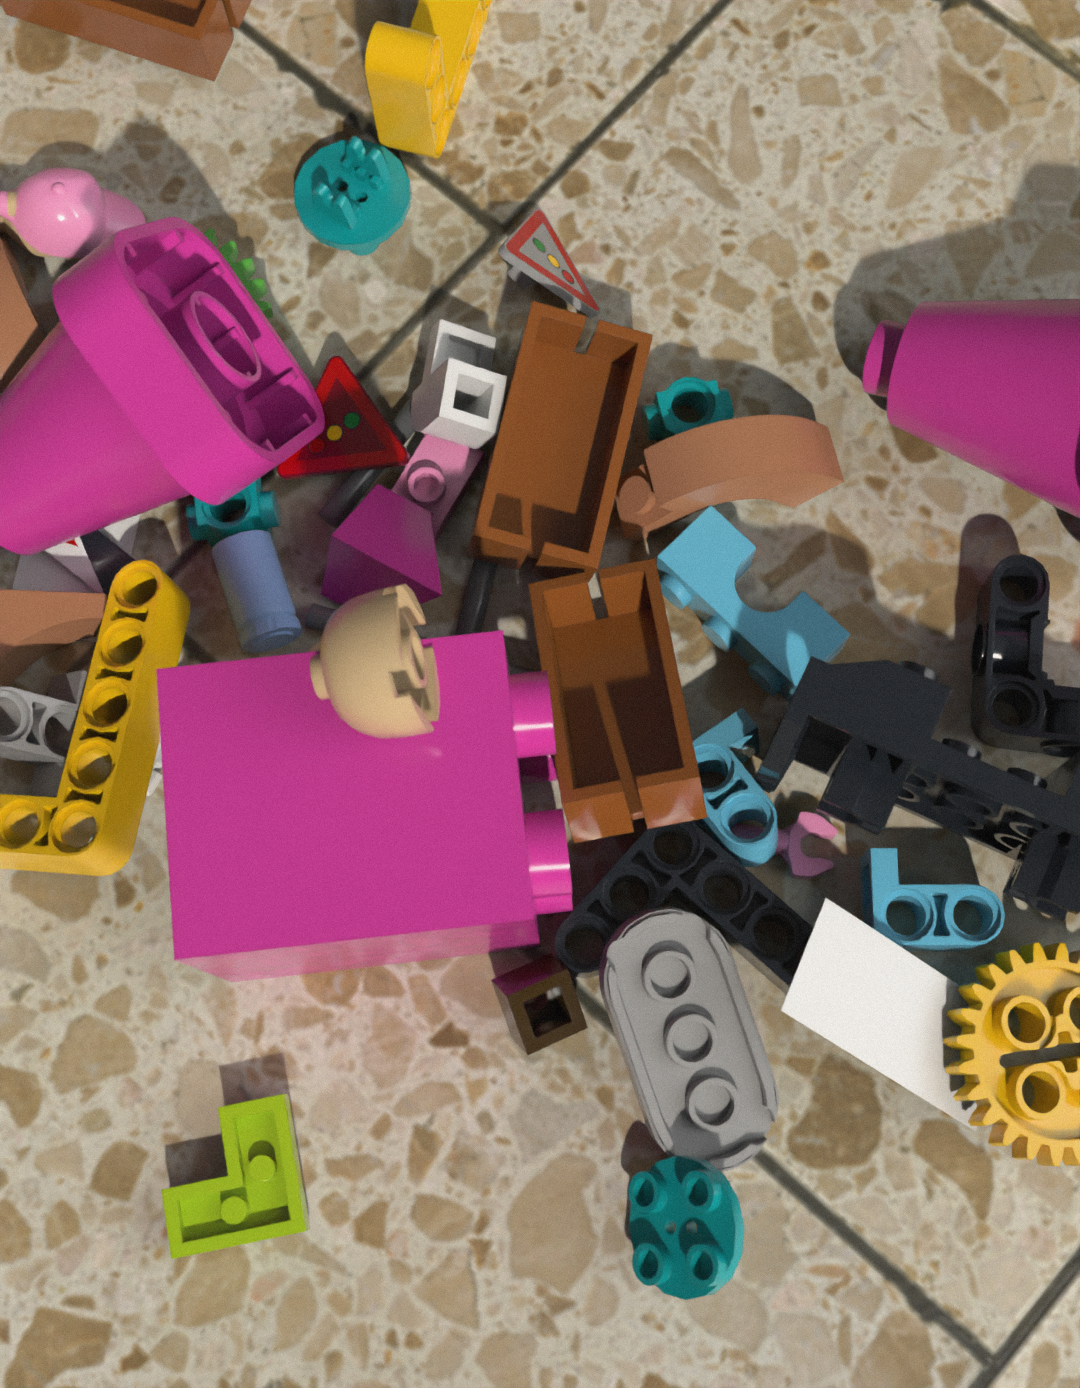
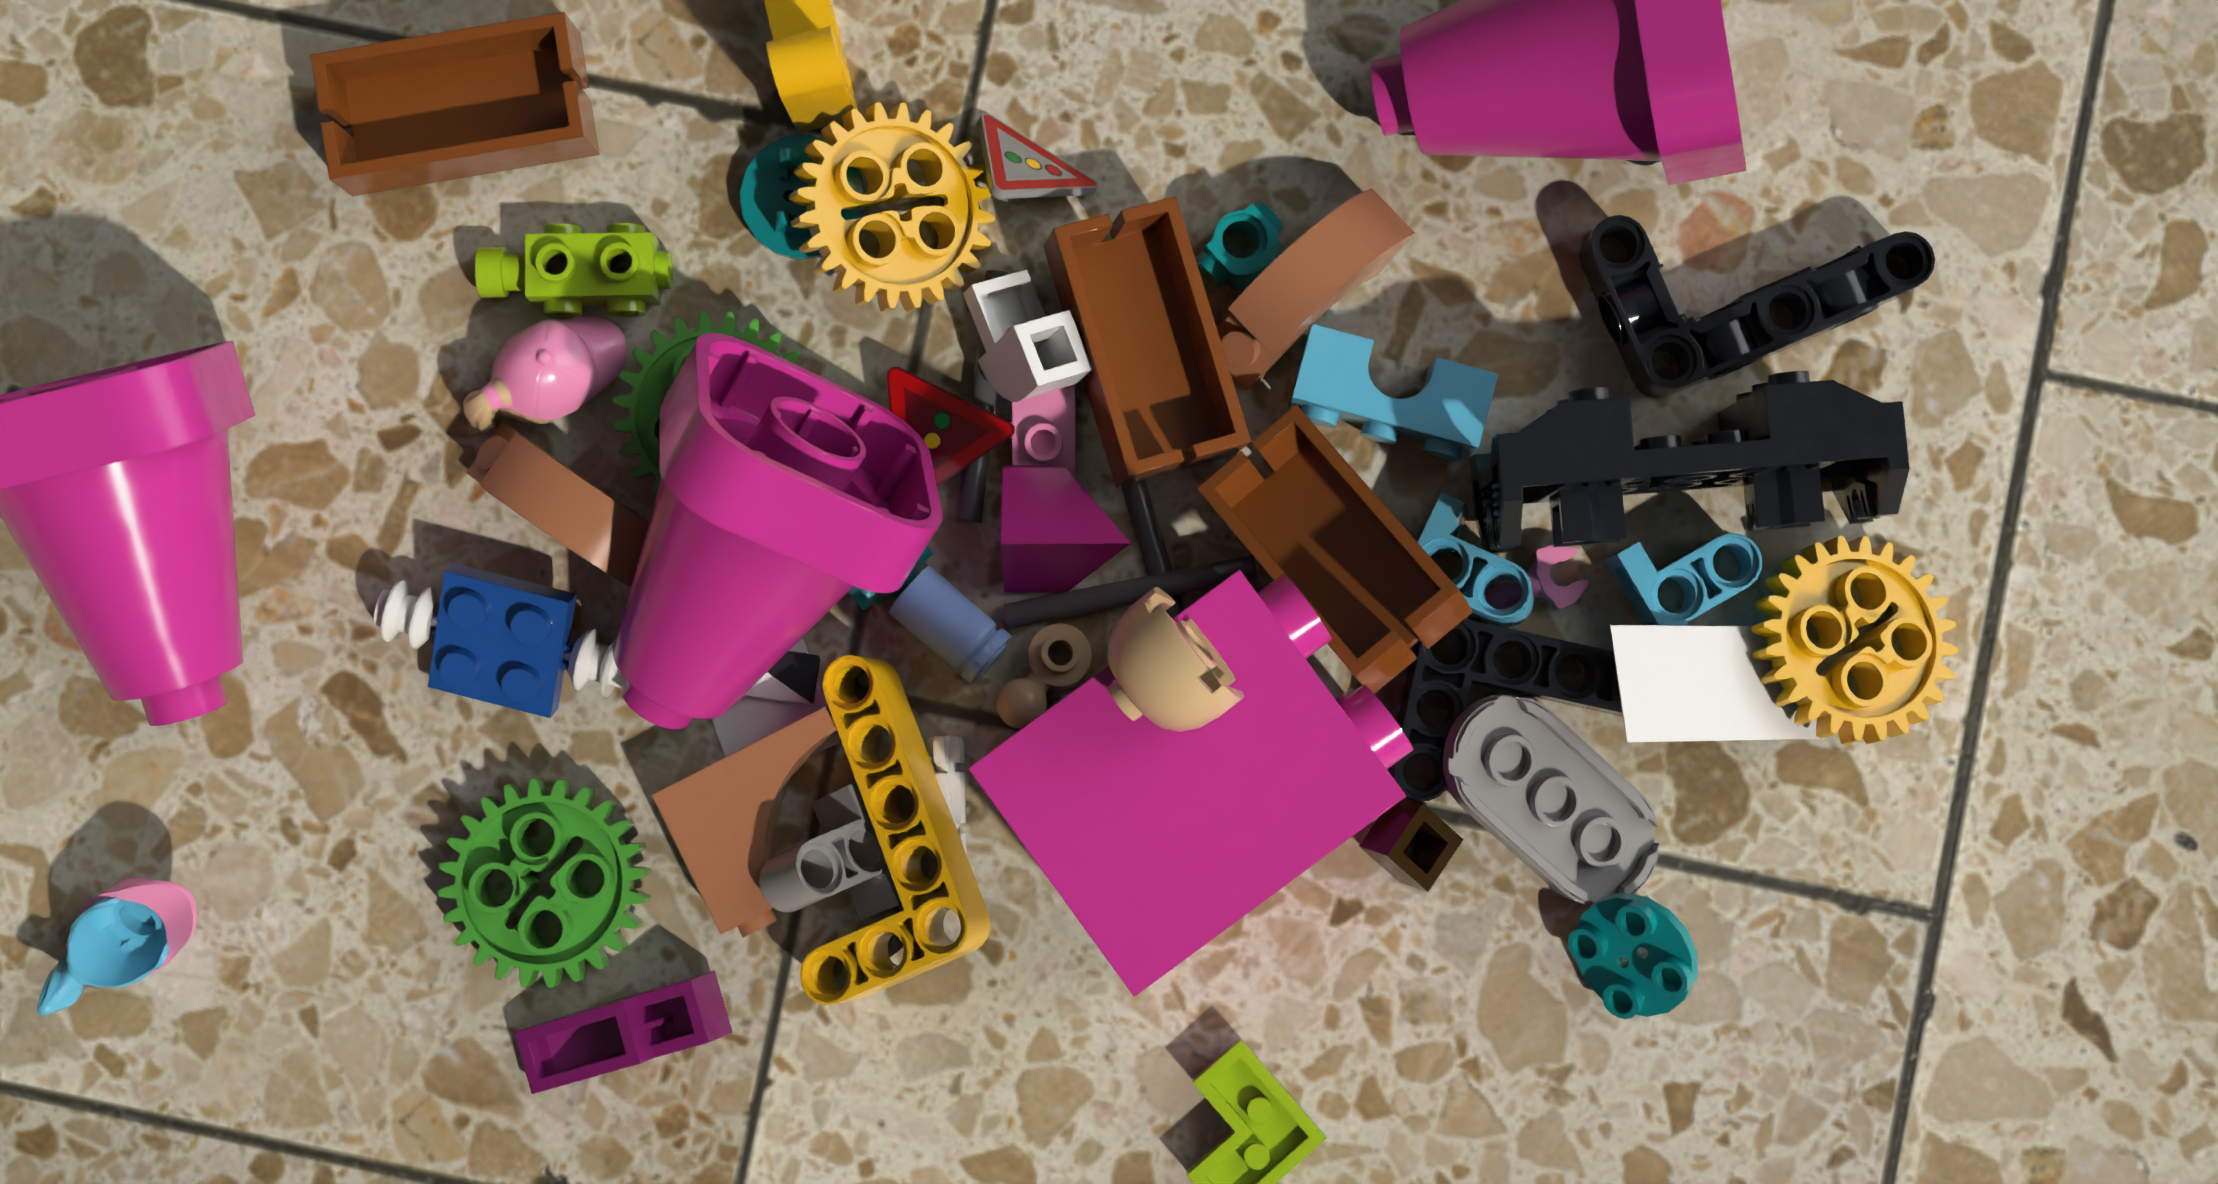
camera: 30 degrees left, 10 degrees up
none -> lime brick [475,223,673,318]
none -> yellow gear [789,102,995,312]

